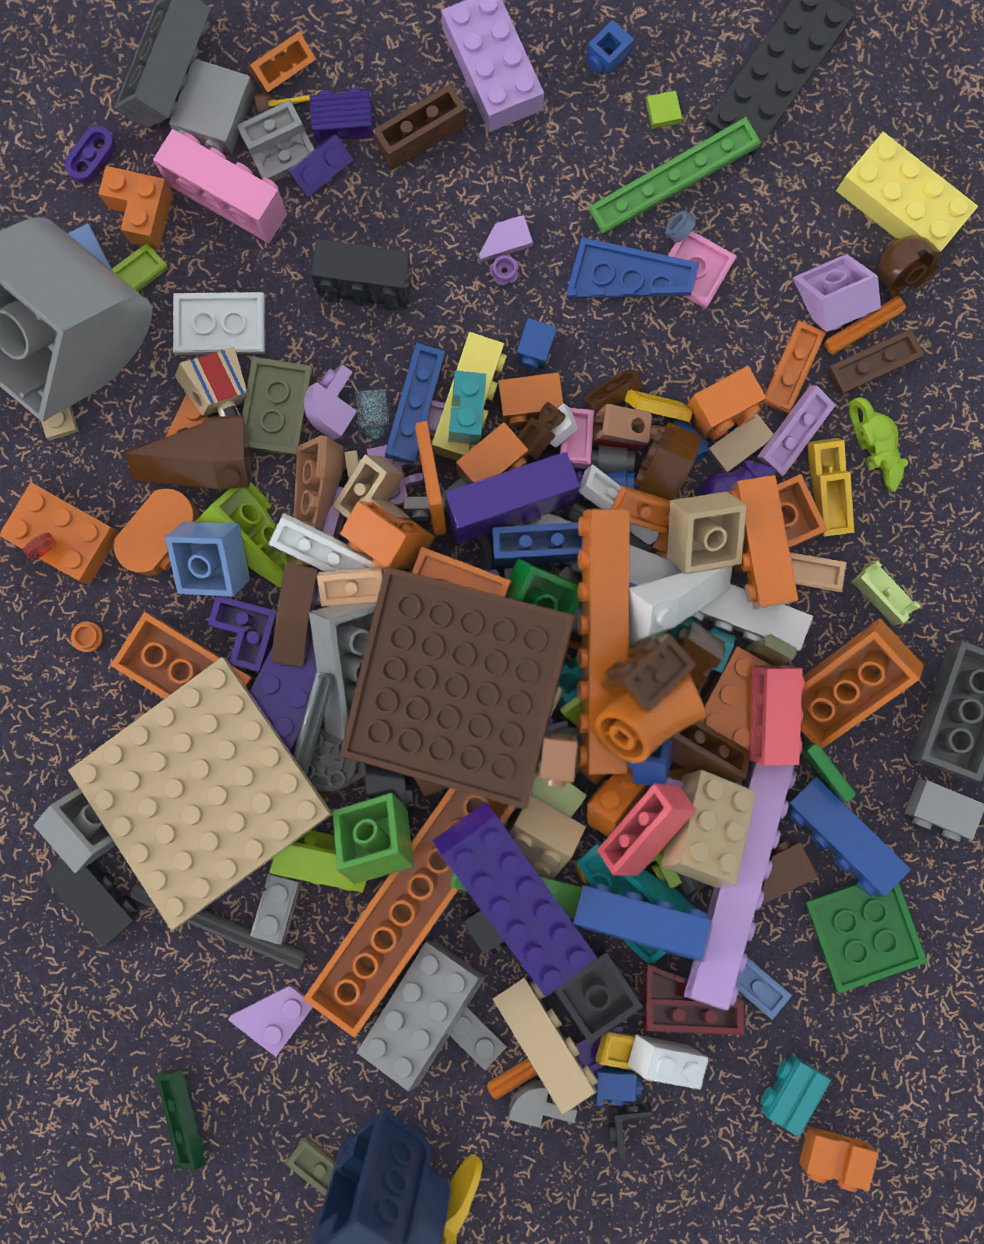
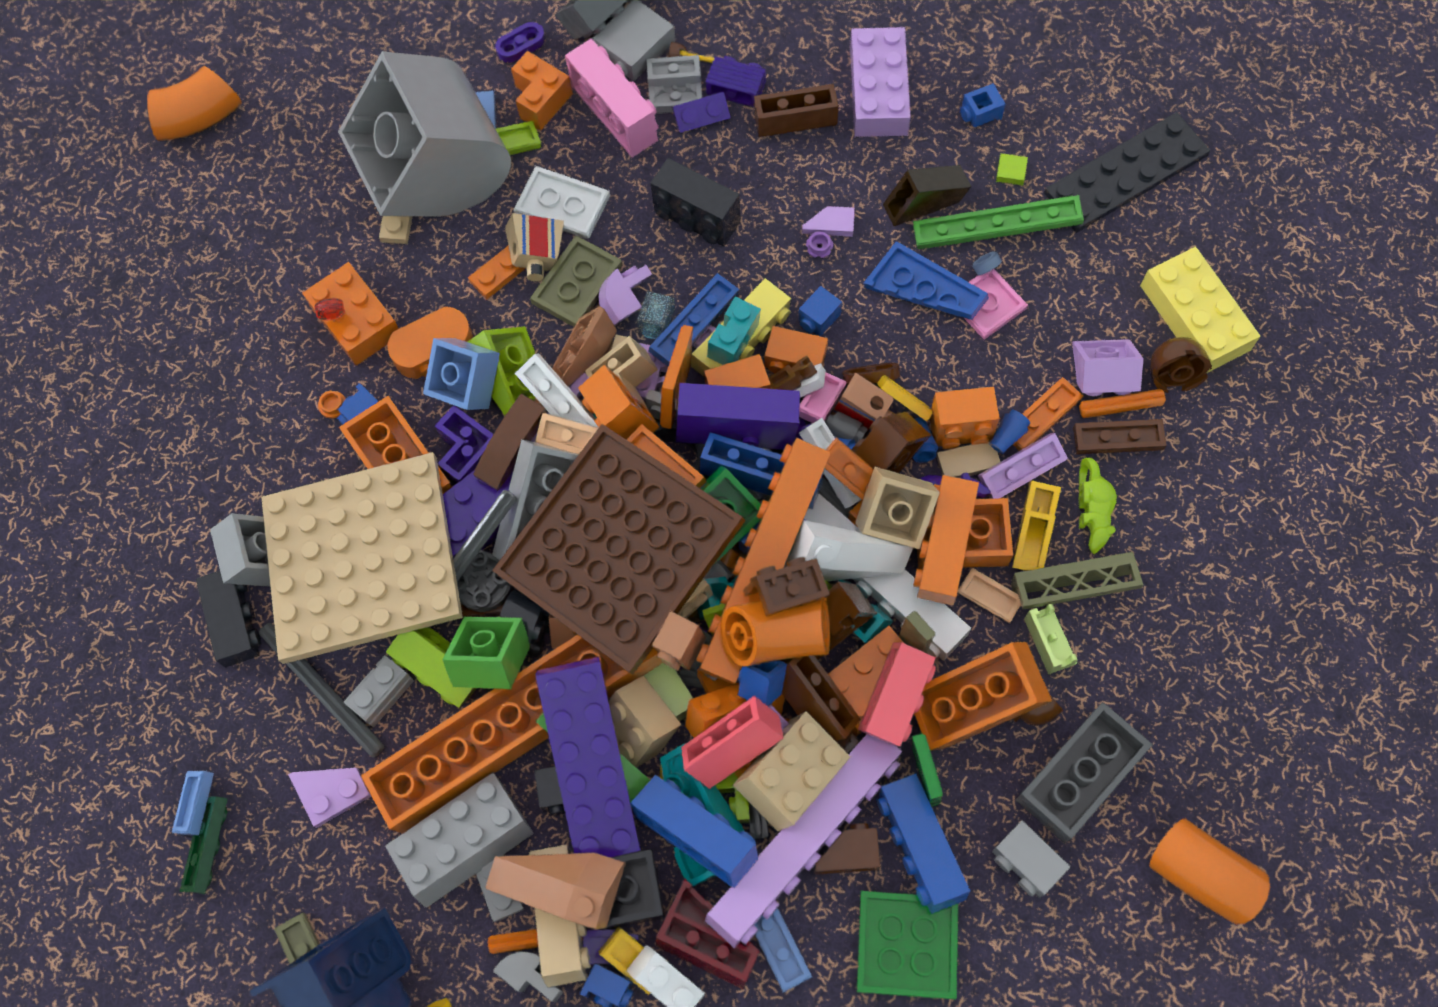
camera: 30 degrees right, 15 degrees down
reddish brown wedge [126,415,254,489] -> none
orange brick [247,31,316,93] -> none
none -> medium blue tile [172,771,214,835]
none -> blue brick [337,383,379,425]
none -> nougat wedge [485,853,626,929]
none -> dark brown slope [883,165,971,226]
none -> blue cone [989,409,1030,454]
none -> olive fence [1011,552,1143,610]

